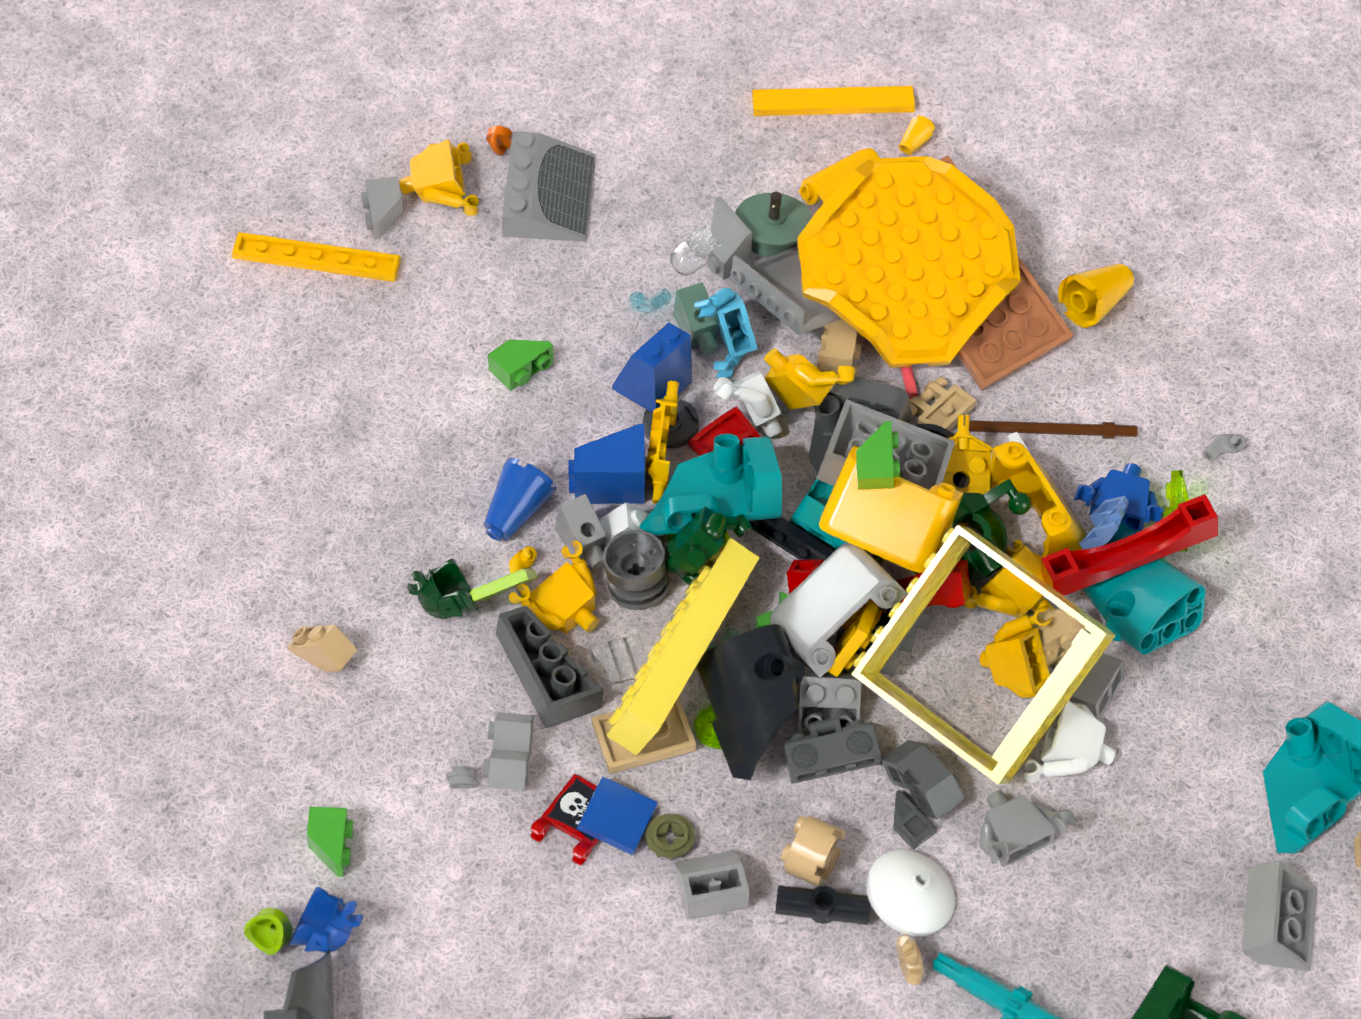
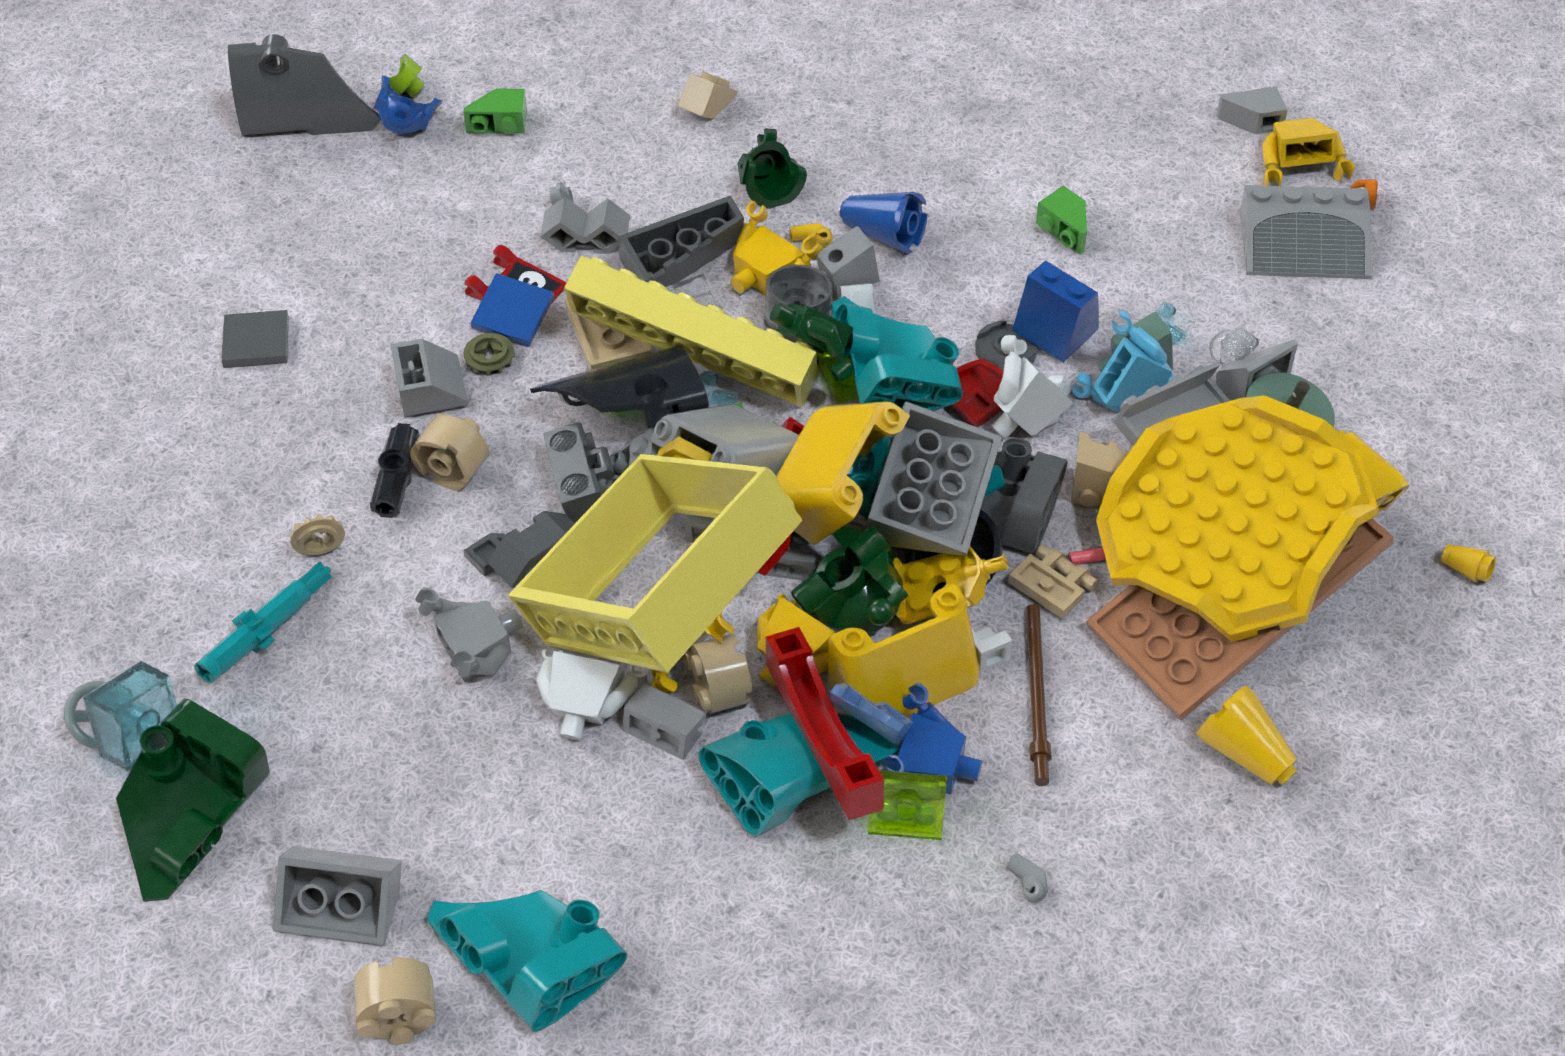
camera: 90 degrees right, 5 degrees down
yellow tile [231,232,401,282] -> none
tile [470,568,538,602] -> none
blue slope [568,424,645,504] -> none
yellow plate [646,381,679,504] -> none
yellow tile [752,86,915,116] -> none
yellow torso [764,348,855,410] -> none
bright green slope [856,421,900,489] -> none
white dish [866,850,955,936] -> none

